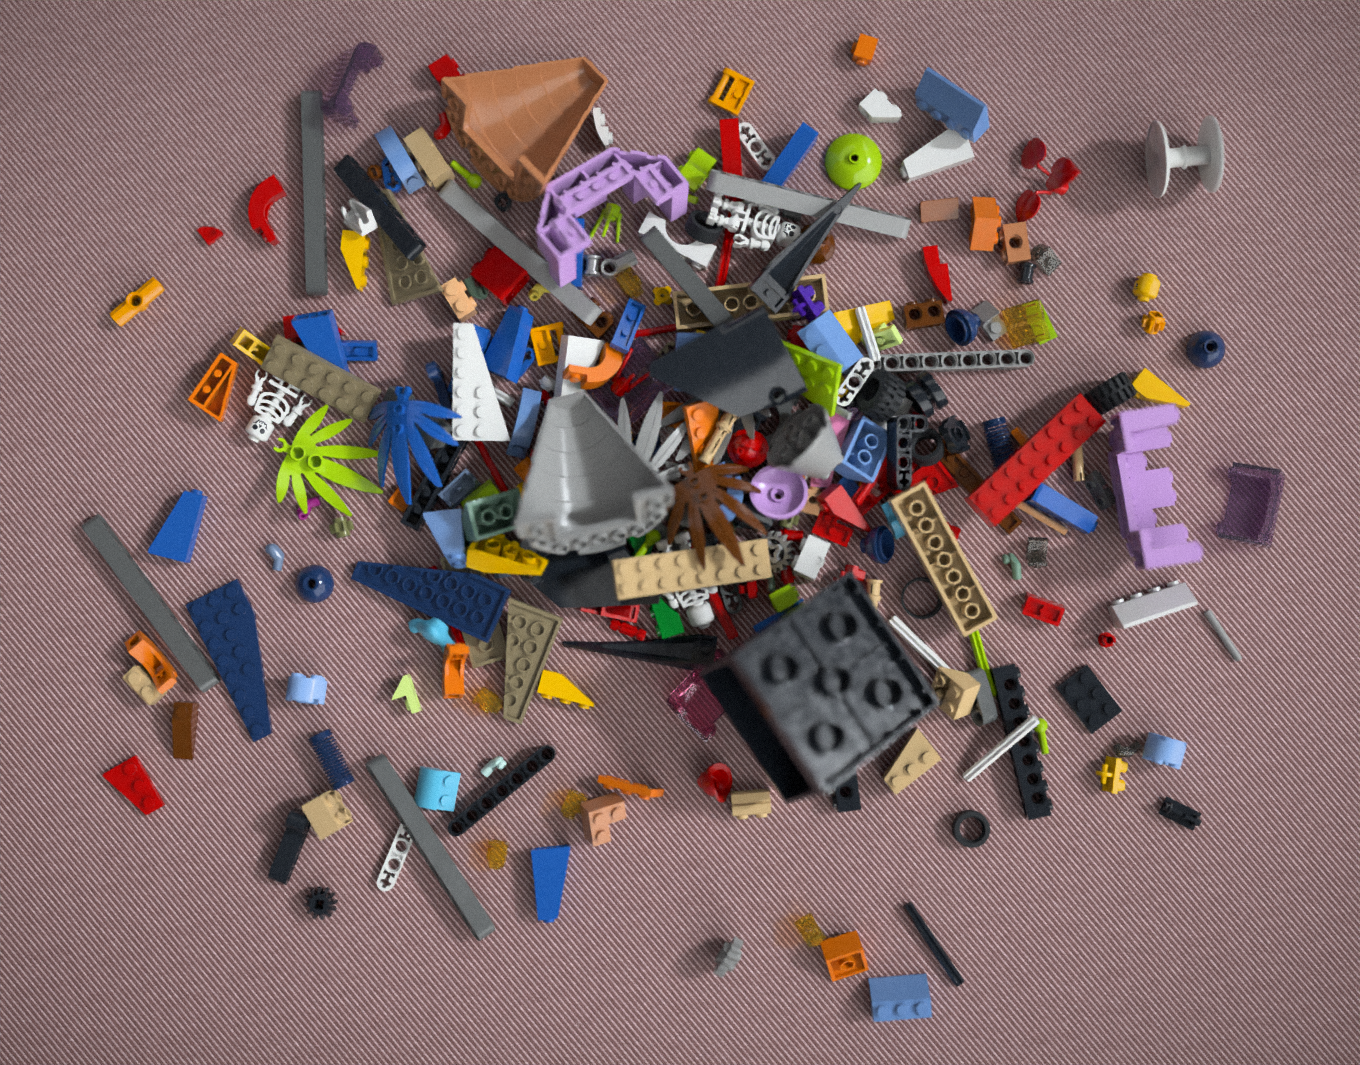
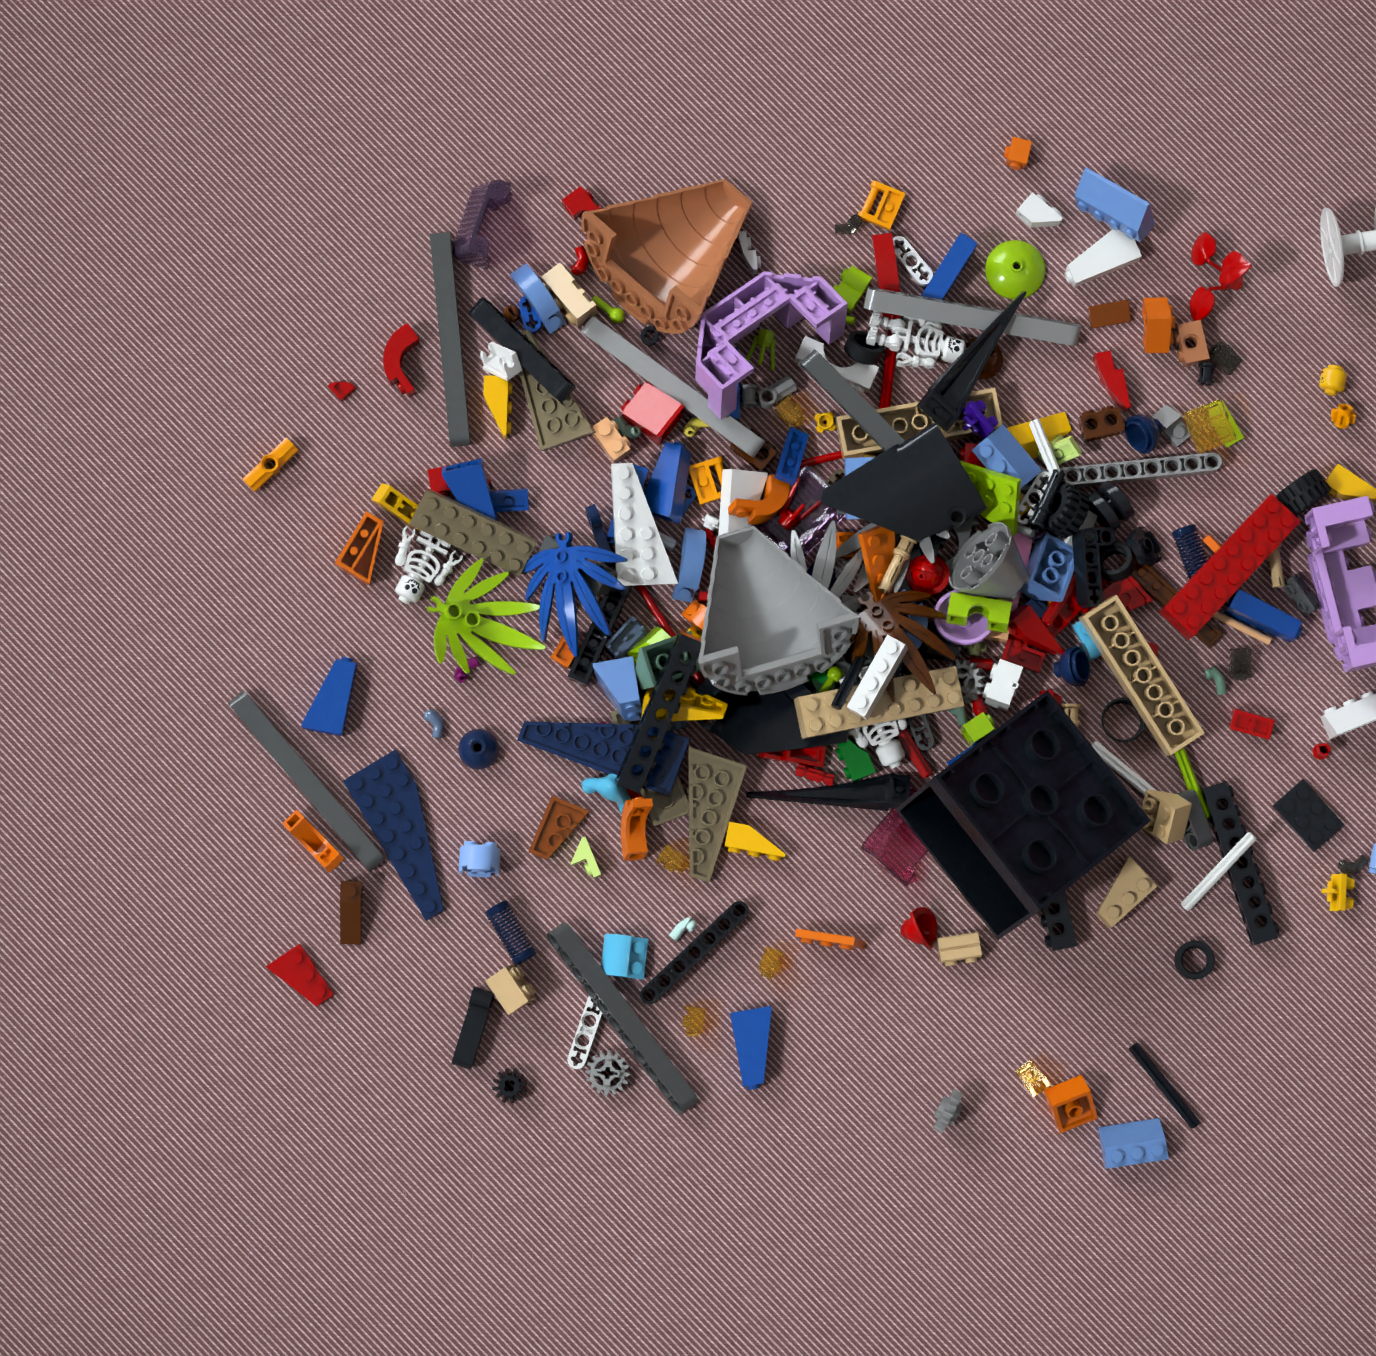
camera: 10 degrees left, 5 degrees down
tan brick [122,665,167,706] -> none
olive gear [329,516,354,538] -> none
nougat brick [580,792,626,847] -> none
red tile [738,580,758,599] -> none
dark grey slope [782,209,802,222] -> none
lime bar [1034,718,1049,755] -> none
none -> dark orange wing [528,796,590,860]
none -> light grey gear [585,1051,630,1096]
none -> black brick [615,630,701,793]
none -> black axle [831,656,865,710]
none -> clear smoke arm [835,214,862,234]
none -> white brick [847,635,908,721]
none -> lime arch [946,592,1012,633]
none -> black pin [1027,469,1065,531]

